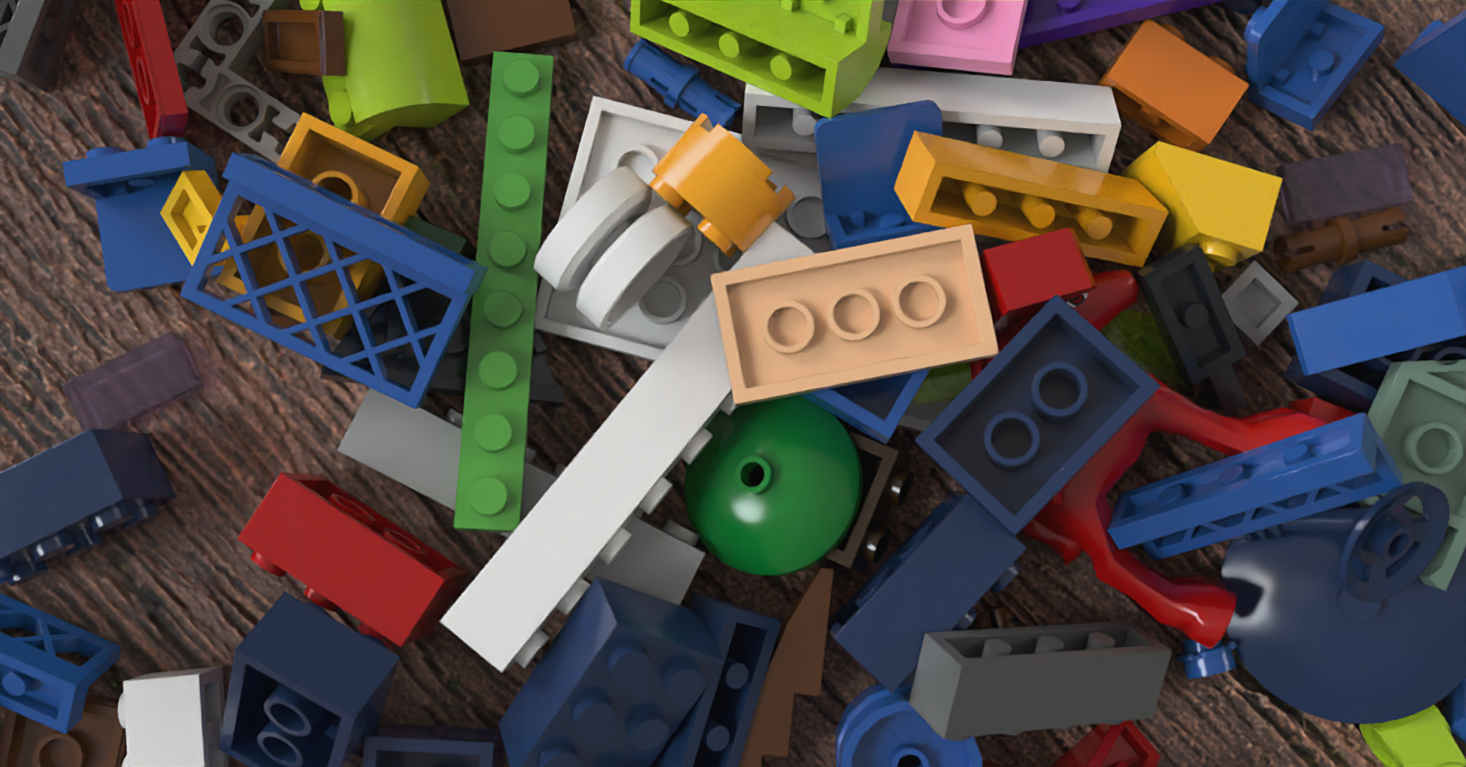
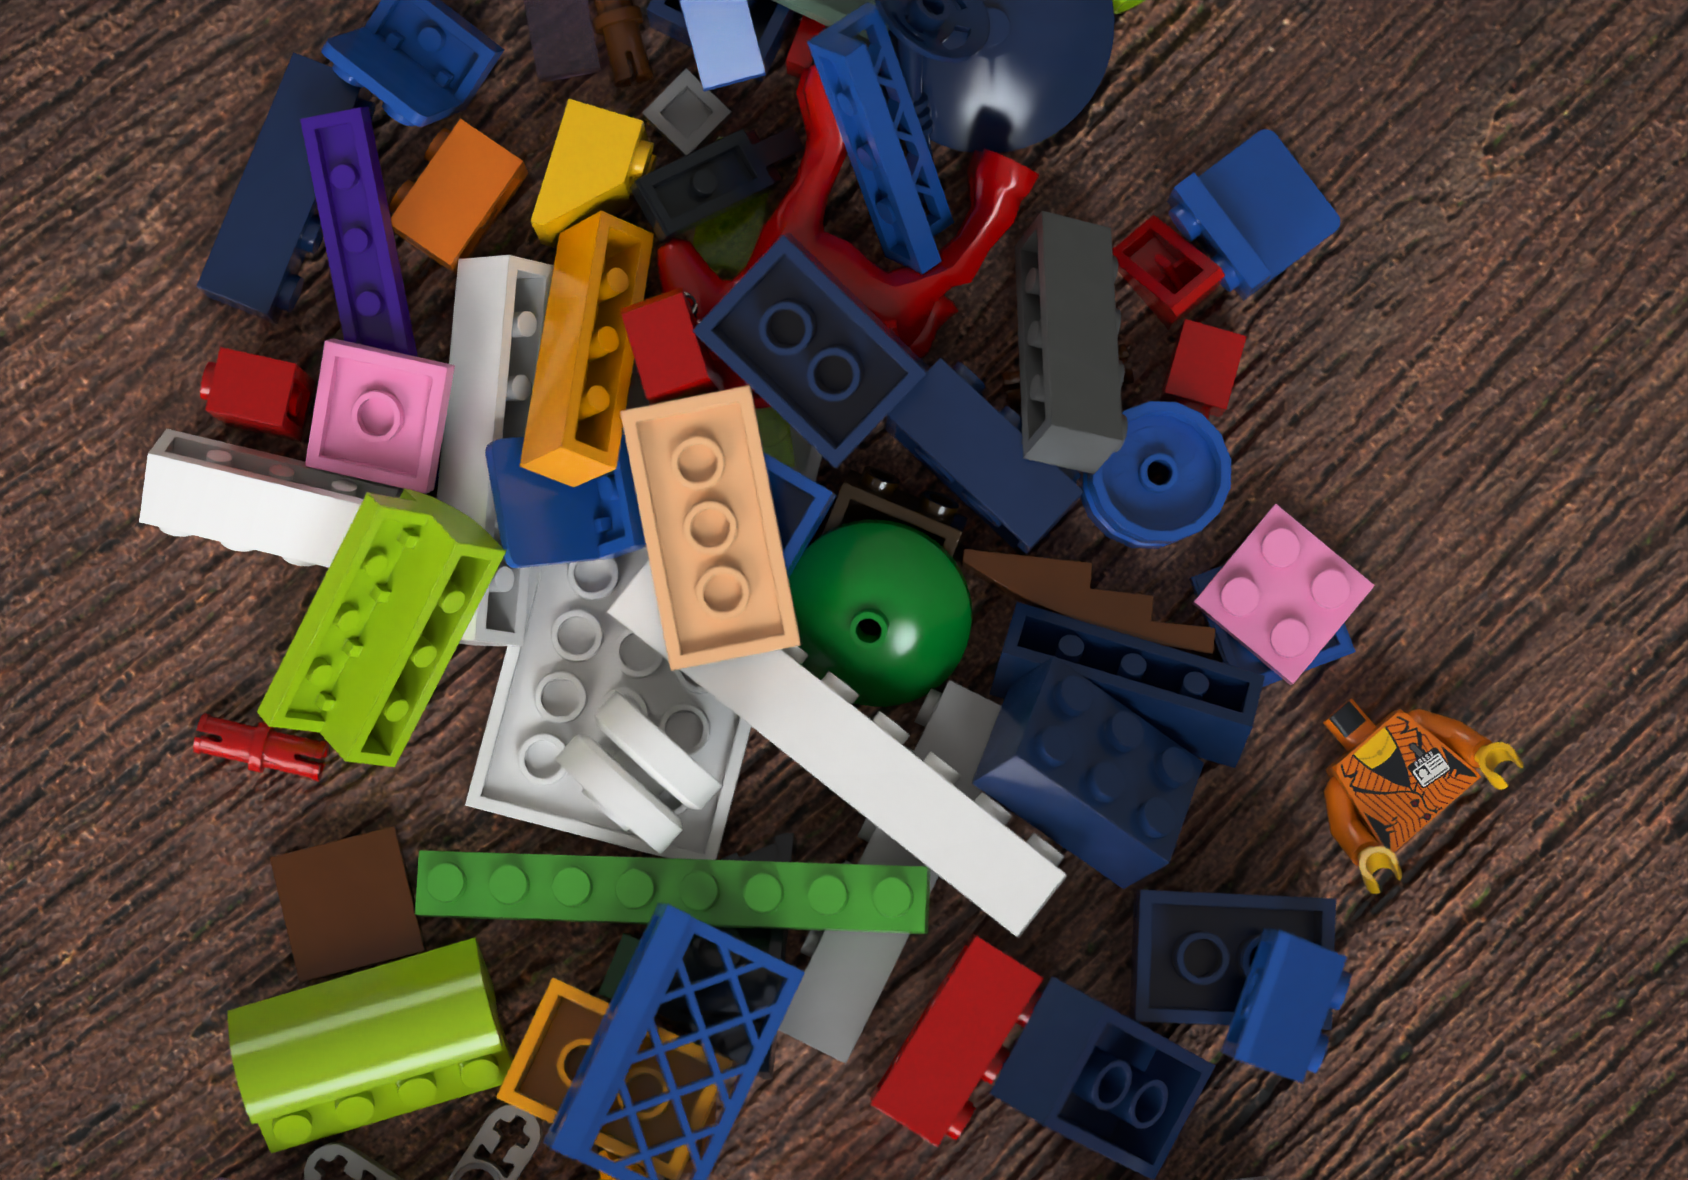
camera: 90 degrees left, 0 degrees up
reddish brown tile [262,10,345,76] -> none
blue pin [623,37,742,130] -> none
light orange brick [649,113,796,259] -> none
blue plate [1176,638,1237,679] -> none

